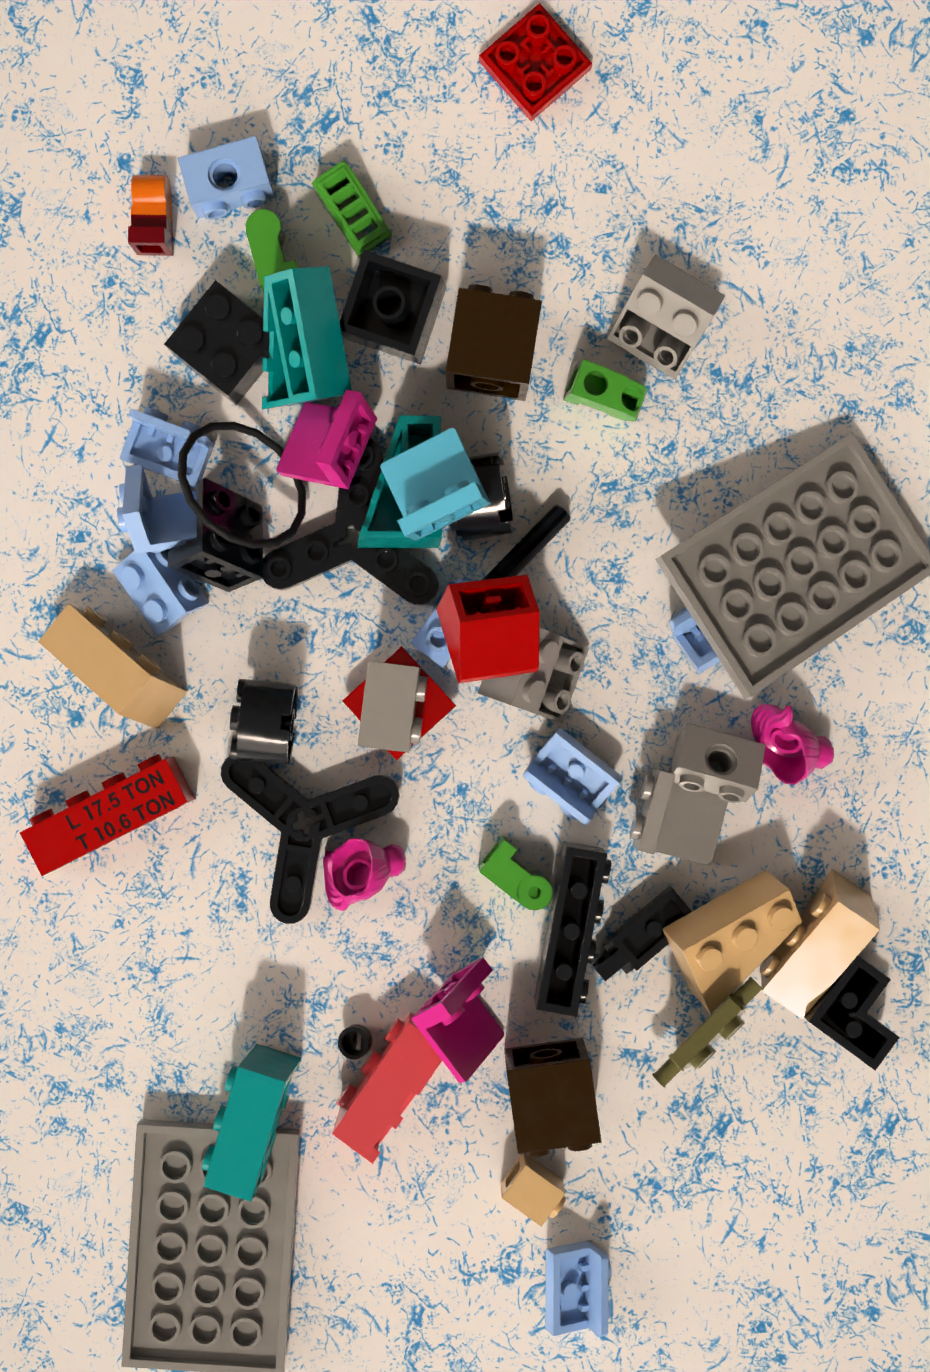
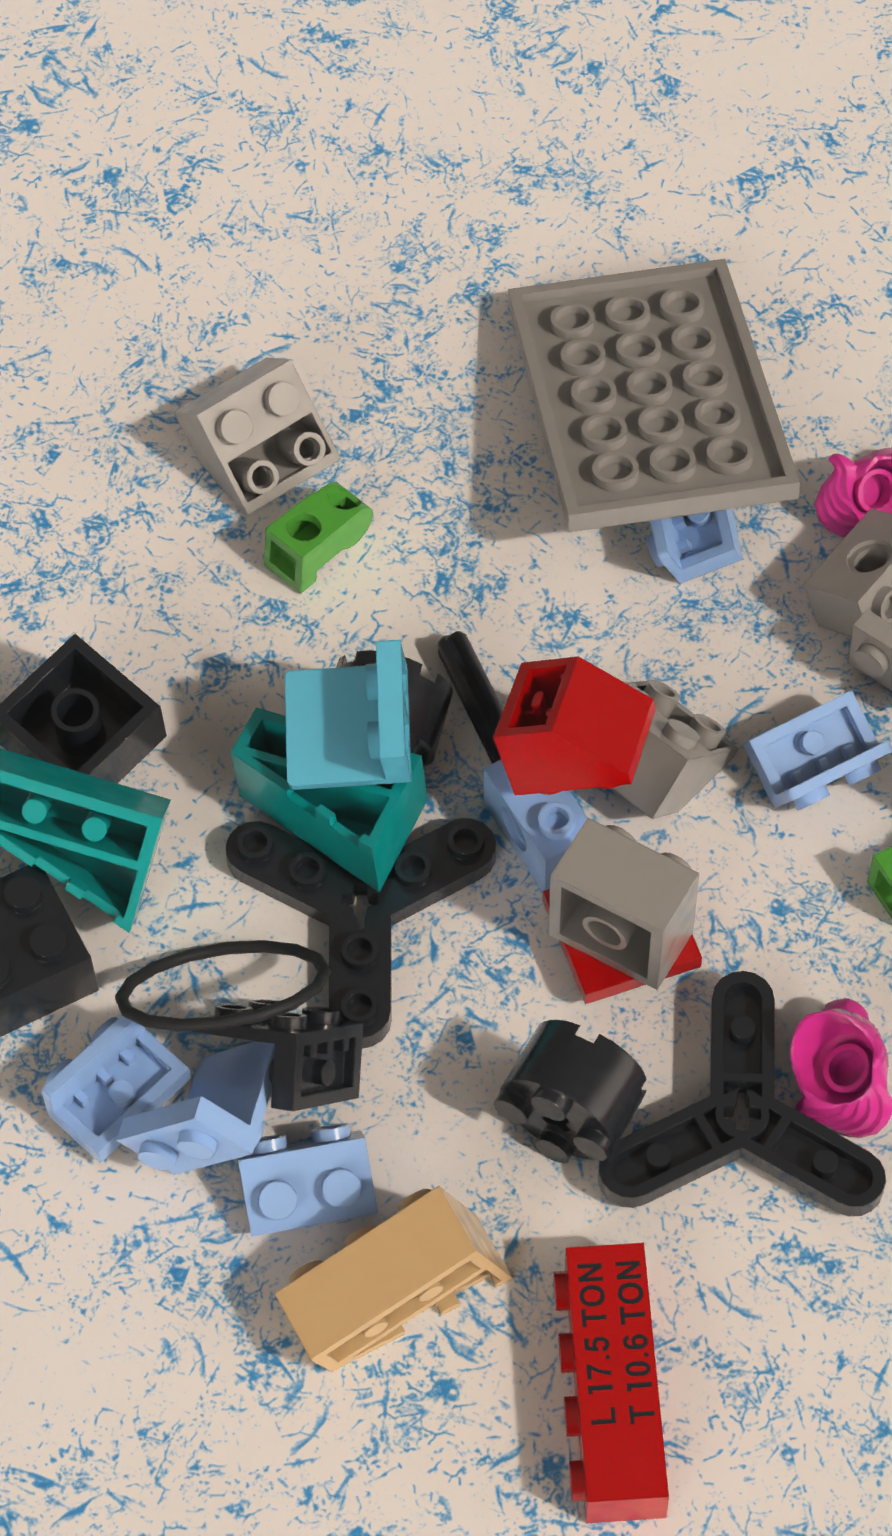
camera: 70 degrees left, 30 degrees down
dark pink bracket [276,390,377,489] -> none
dark brown brick [446,284,542,401] -> none

